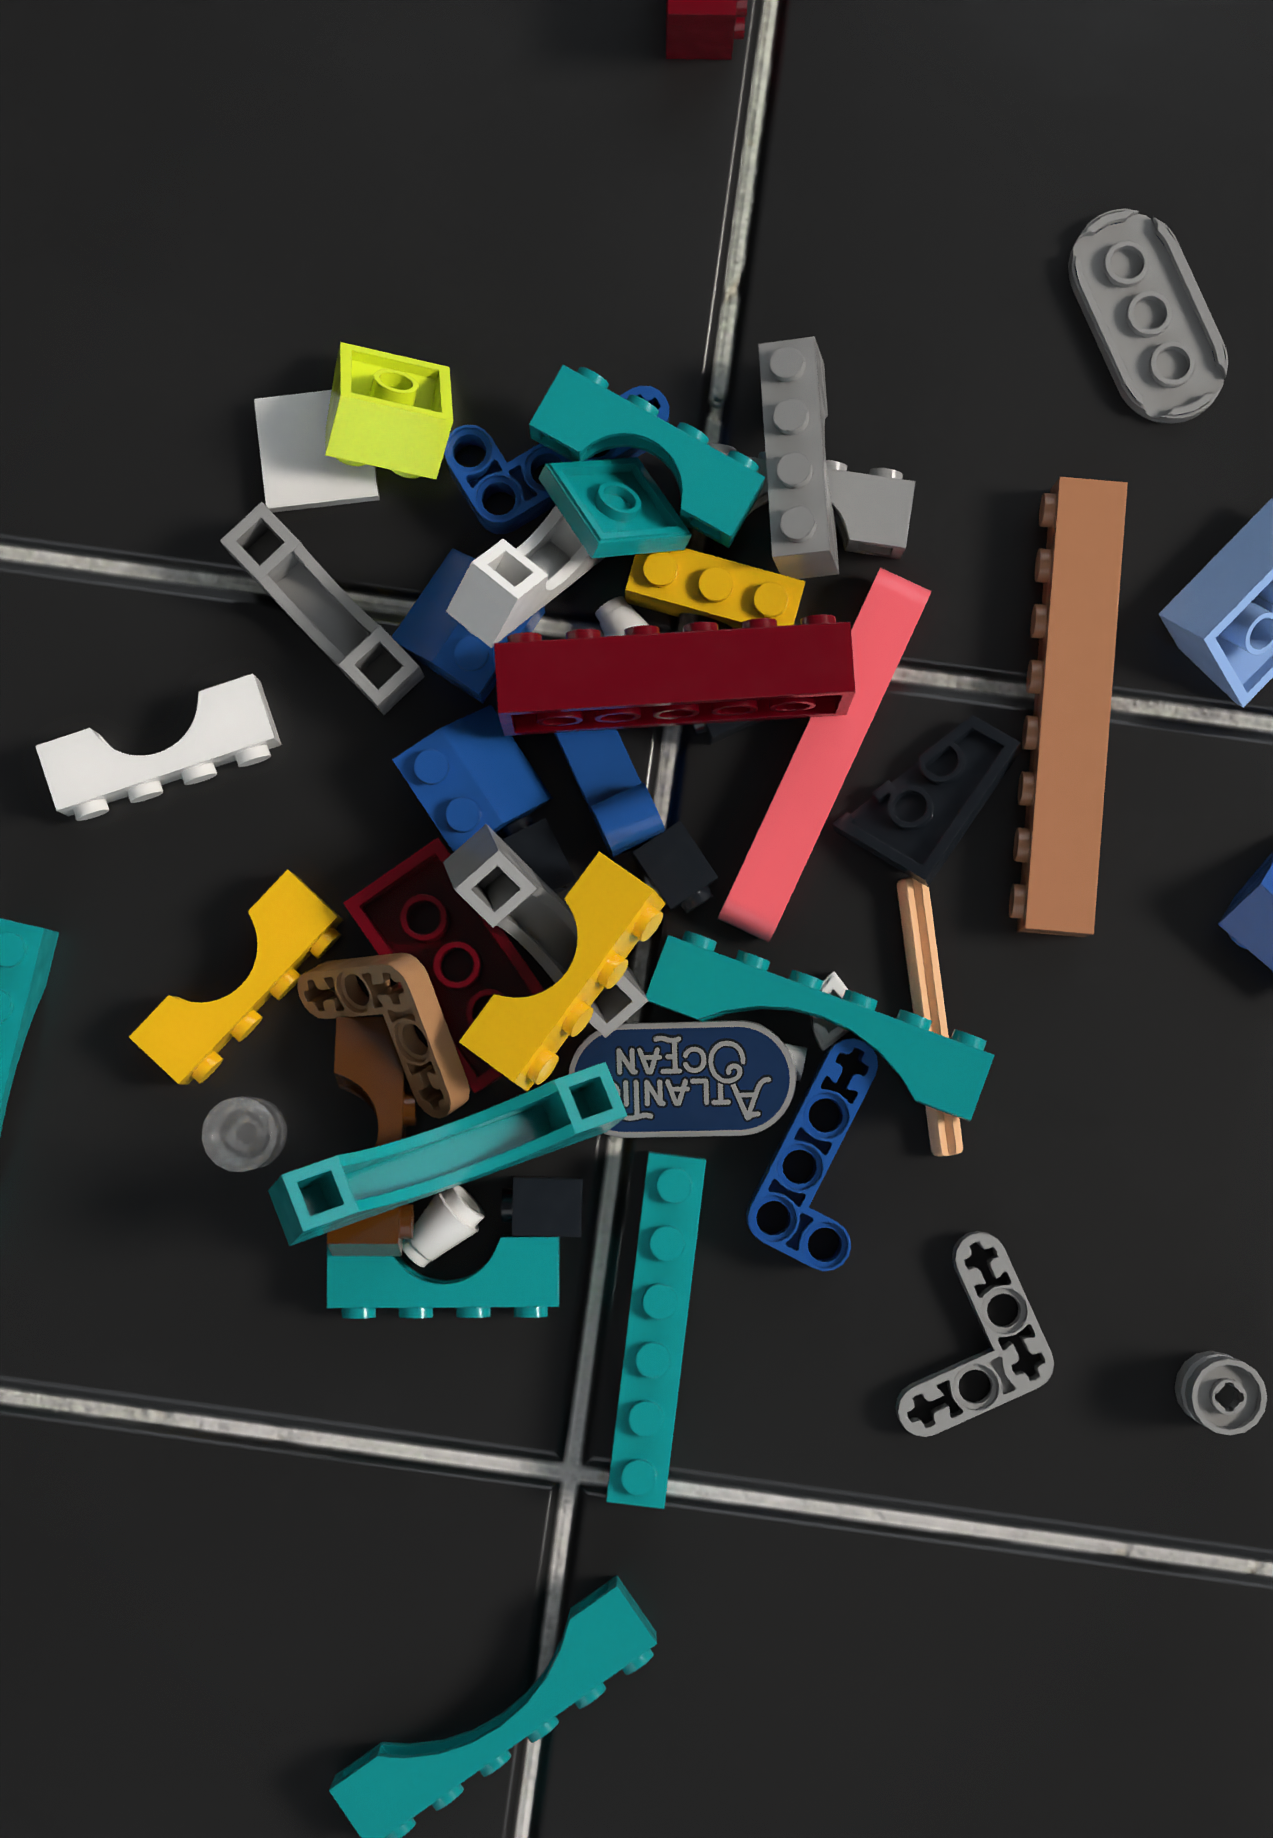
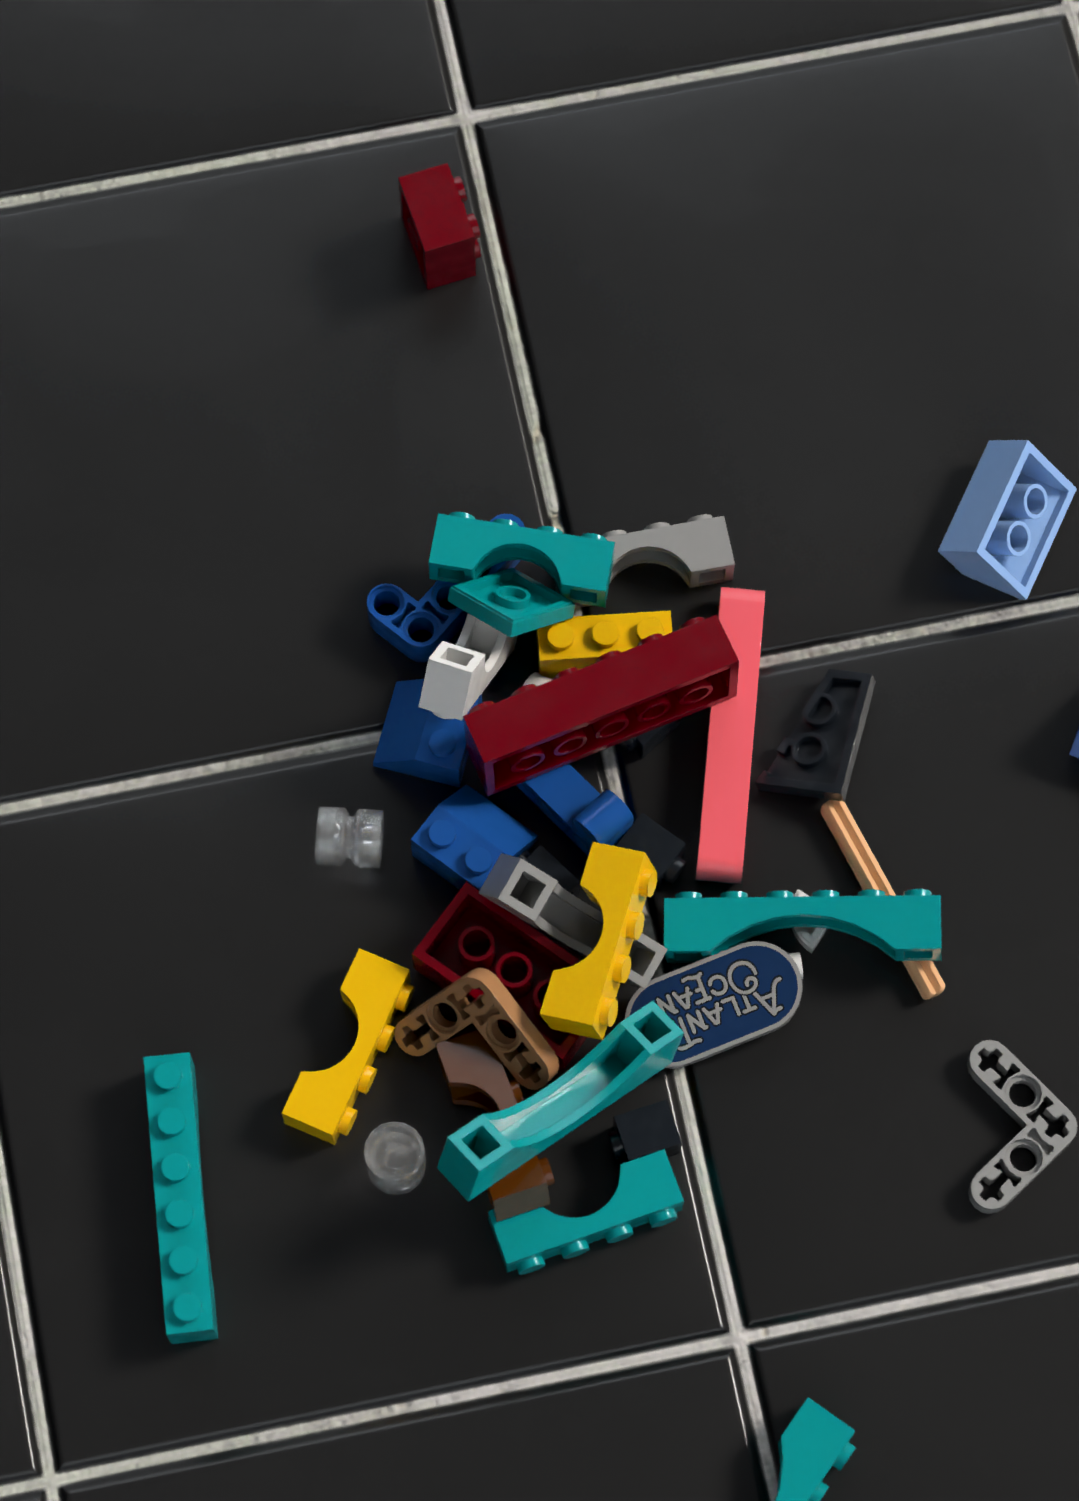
camera: 15 degrees left, 15 degrees down
white arch [35,673,282,821] -> none
light grey arch [220,502,425,715] -> none
white tile [254,390,380,513] -> none
neon yellow slope [325,342,453,480] -> none
white cone [402,1185,485,1267] -> none
teal arch [606,1151,706,1509] -> none
blue beam [745,1038,878,1271] -> none
light grey arch [758,336,839,579] -> none
nougat brick [1009,477,1128,937] -> none
light grey tile [1068,208,1228,424] -> none
none -> clear wheel [315,806,384,868]

